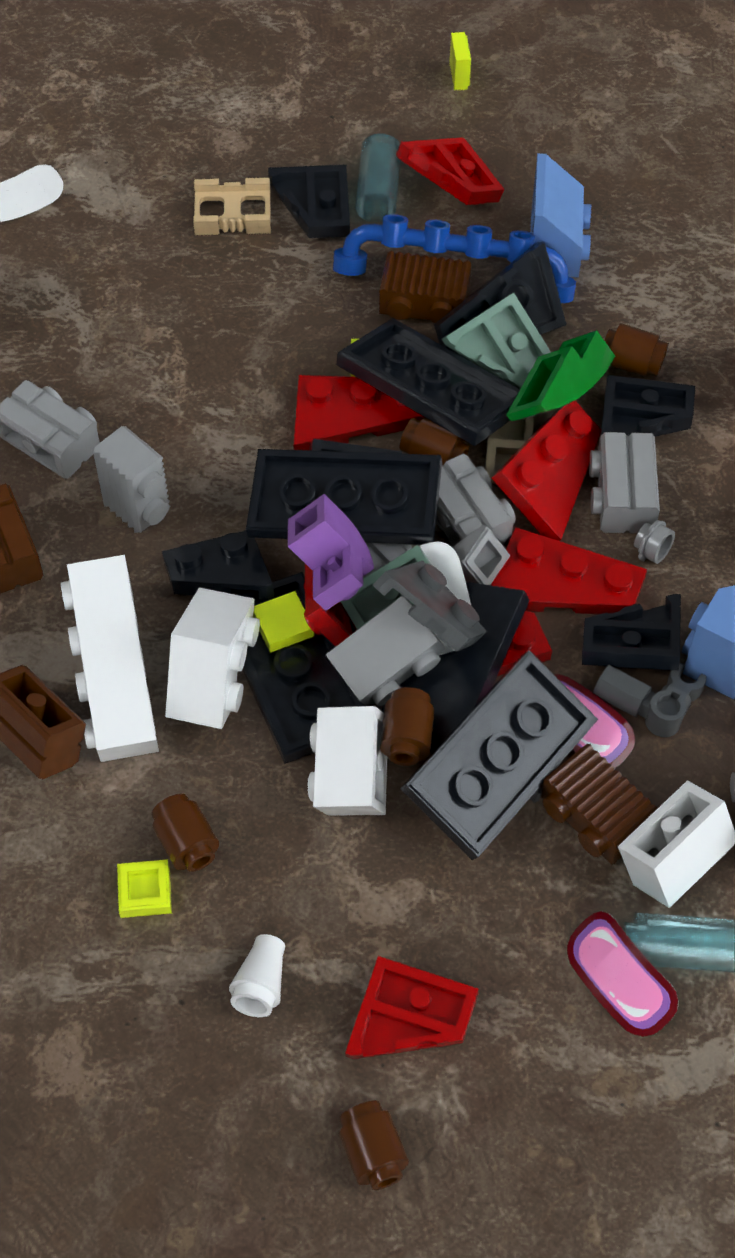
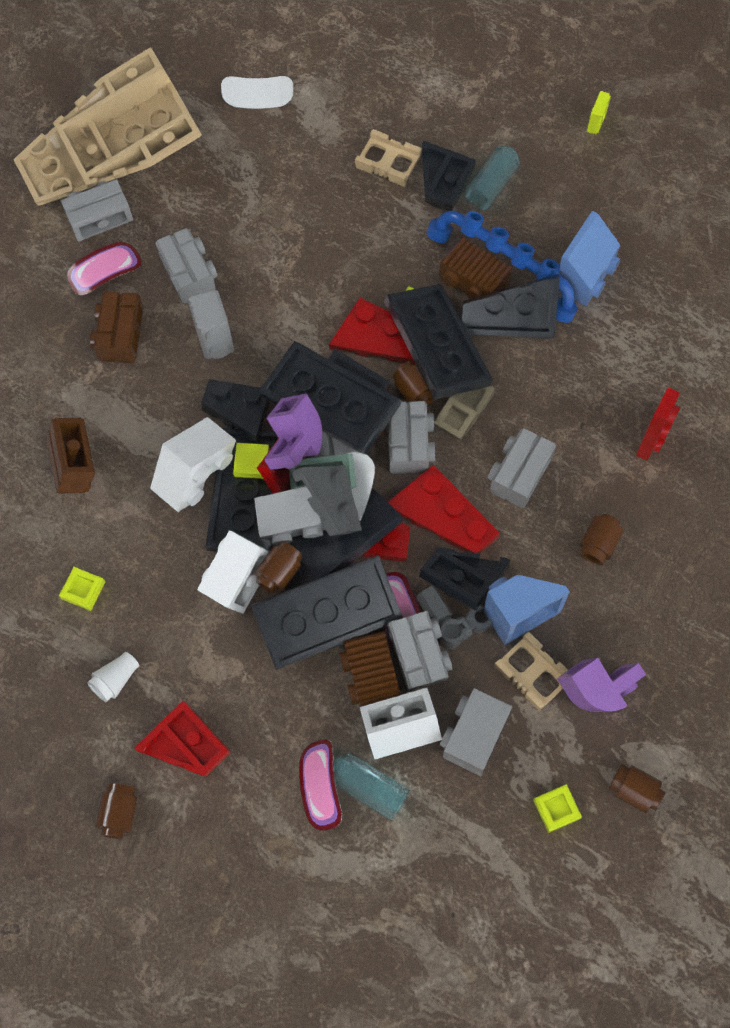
camera: 30 degrees right, 10 degrees up
white wedge [61,555,159,762] -> none
reddish brown brick [151,794,219,872] -> none
red wing [396,137,505,205] -> none
sand green wing [442,293,551,389] -> none
light grey slope [452,525,510,585] -> none
red wing [491,400,601,541] -> none
green slope [506,330,615,421] -> none
black wing [600,375,695,437] -> none
reddish brown brick [604,323,669,377] -> none
light grey plate [634,520,675,564] -> none
none -> light grey brick [387,611,452,692]

